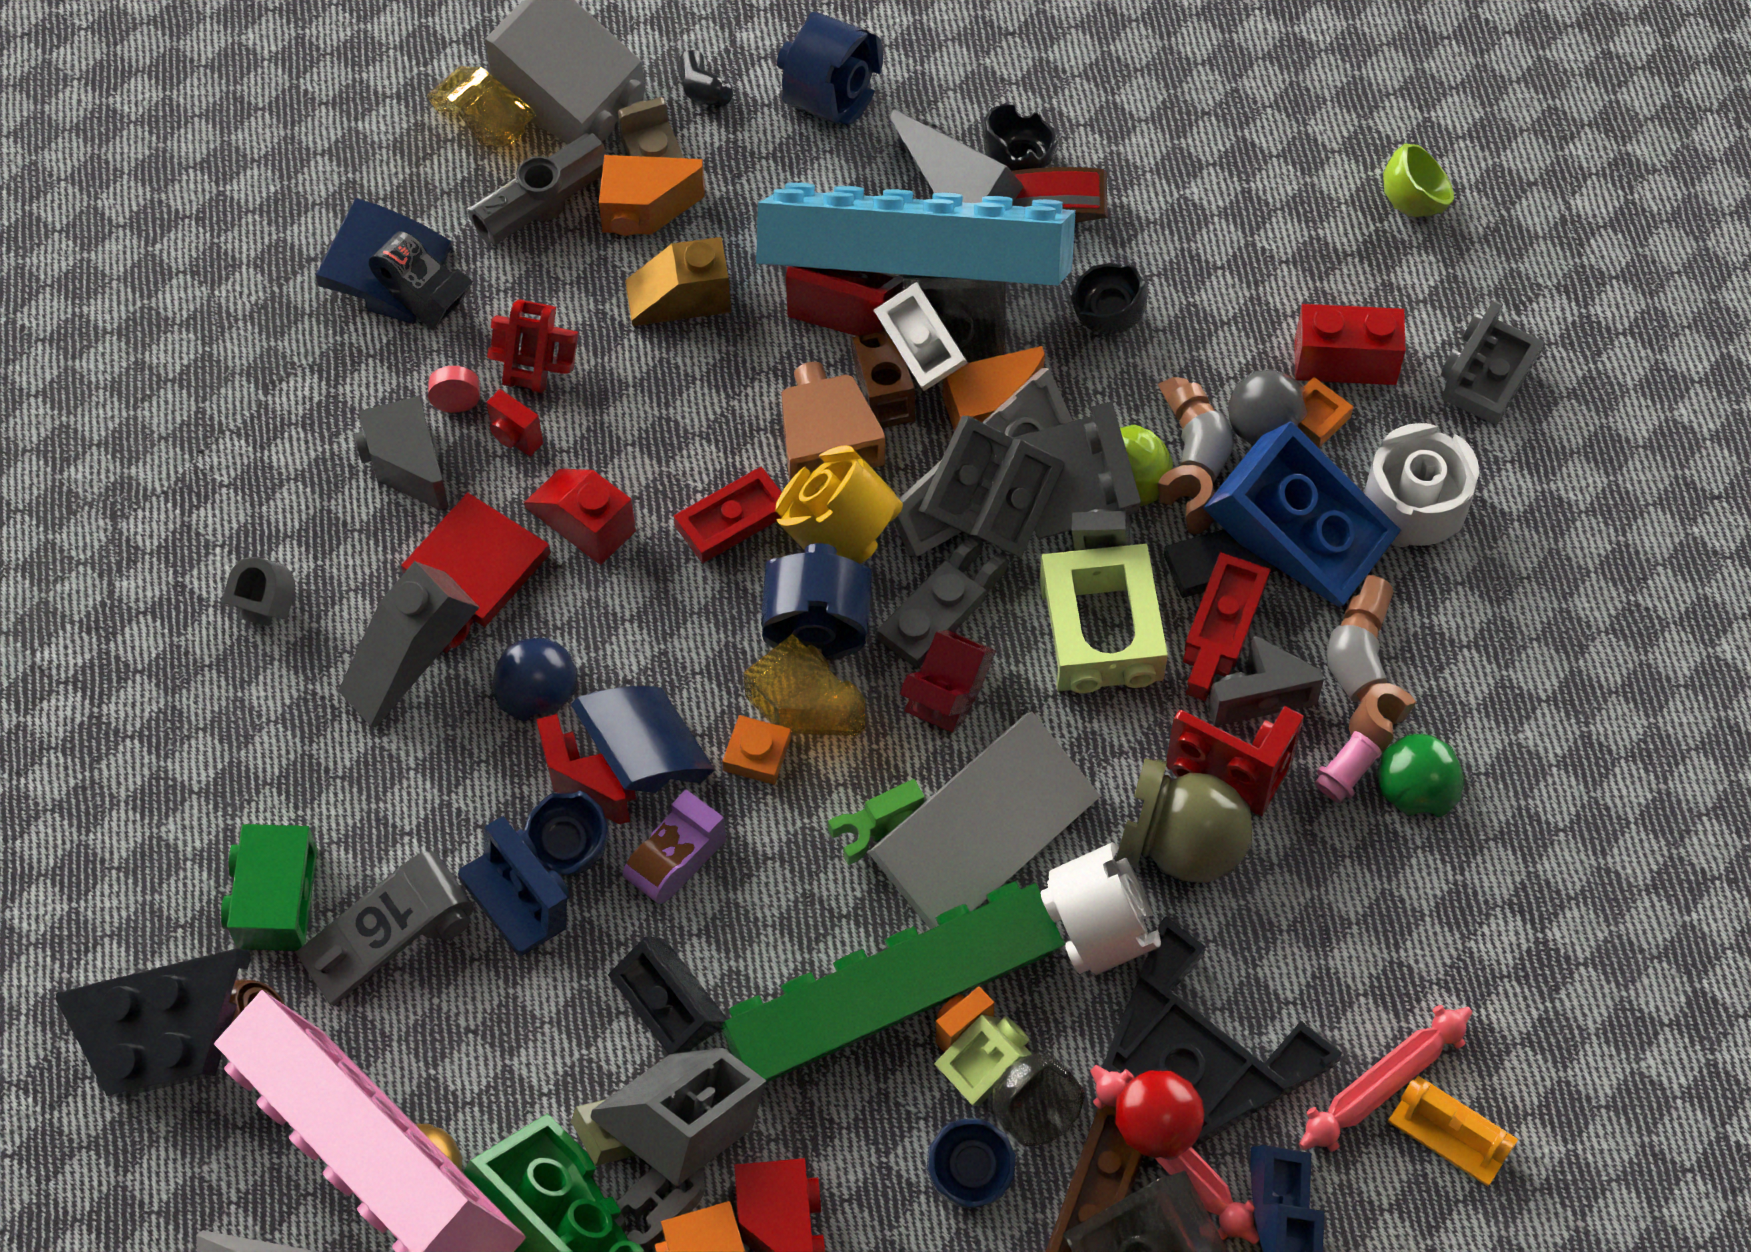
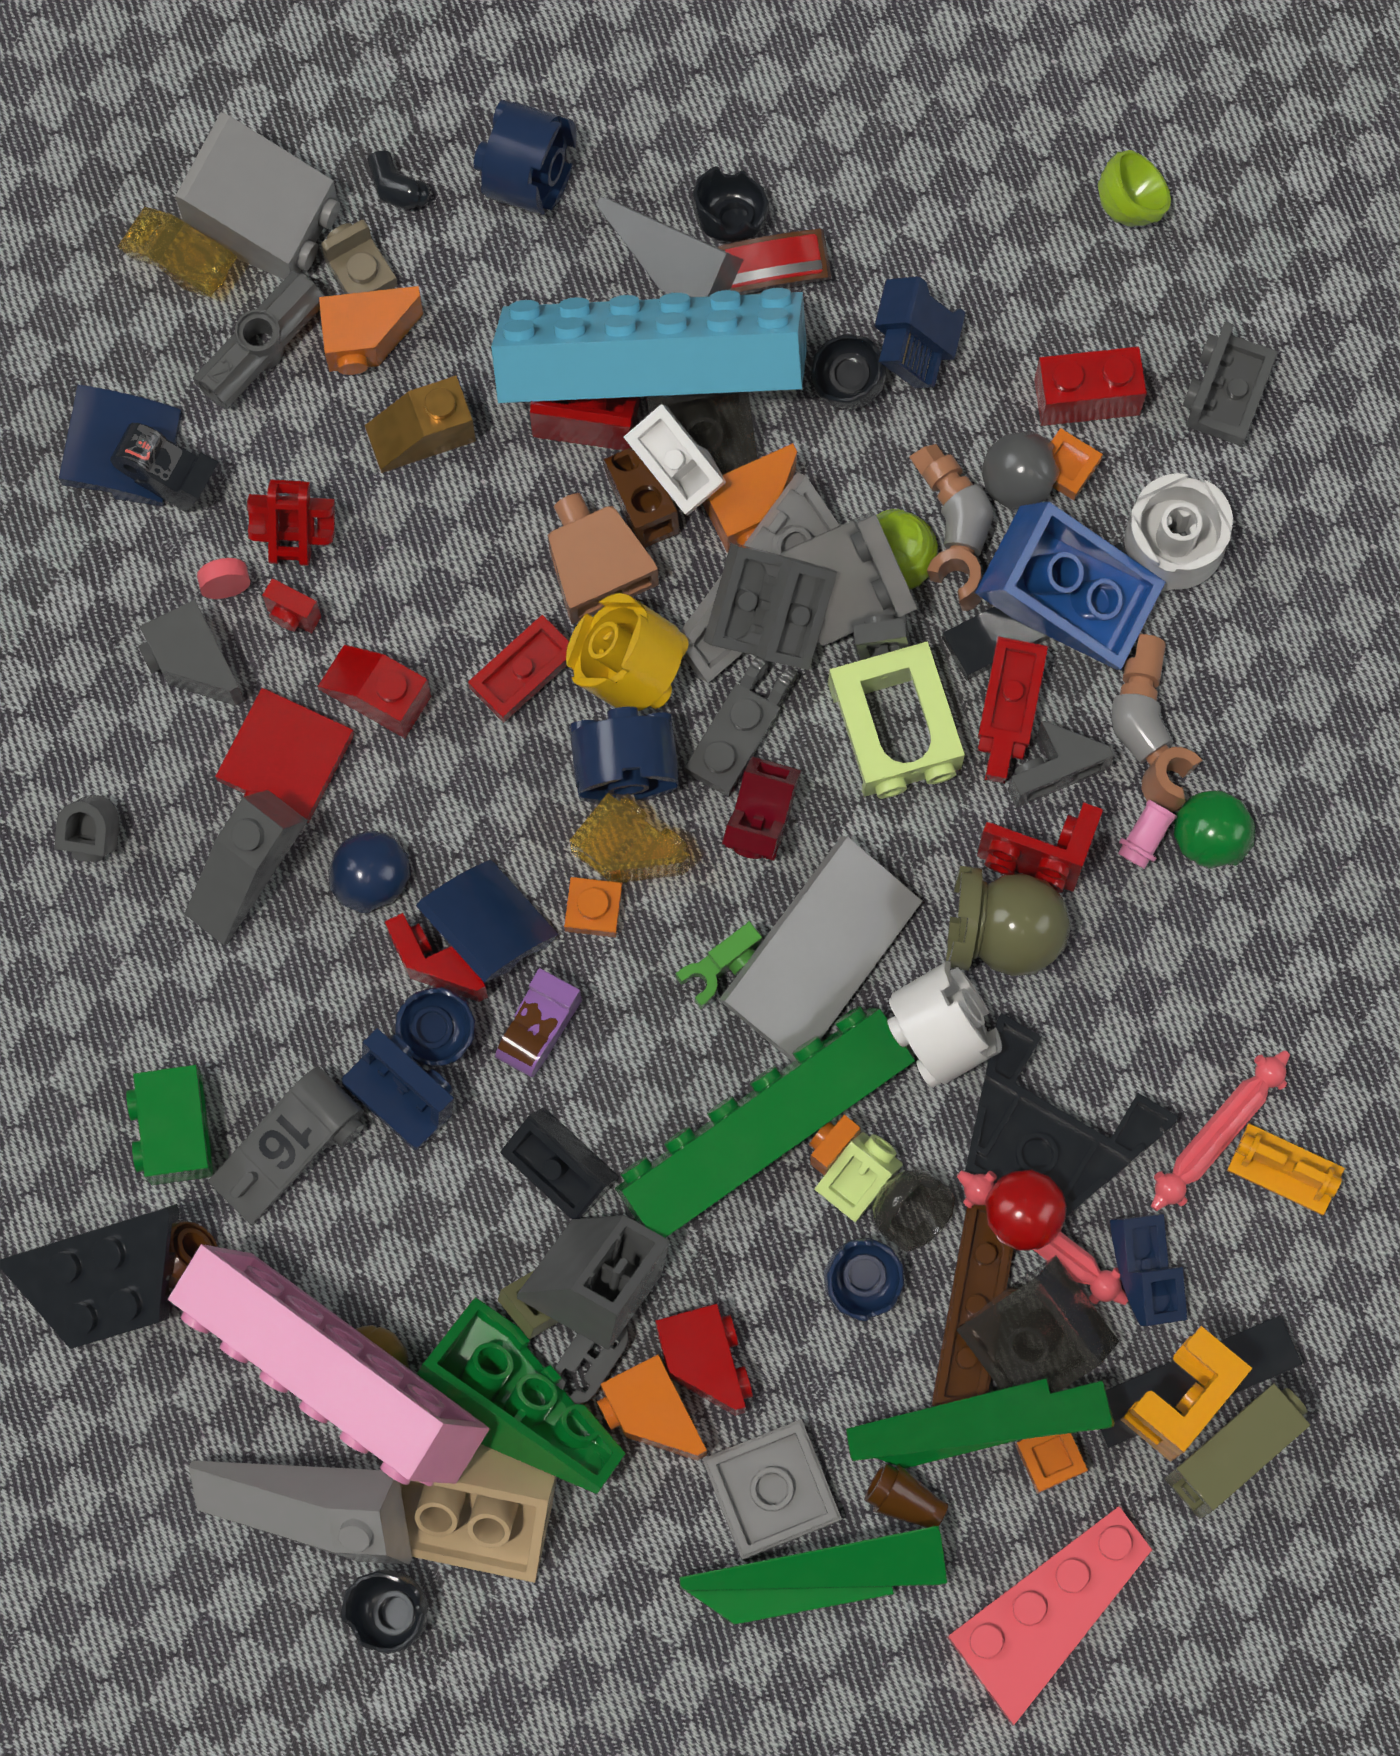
camera: 10 degrees left, 15 degrees up
none -> dark blue piece [874,276,966,388]

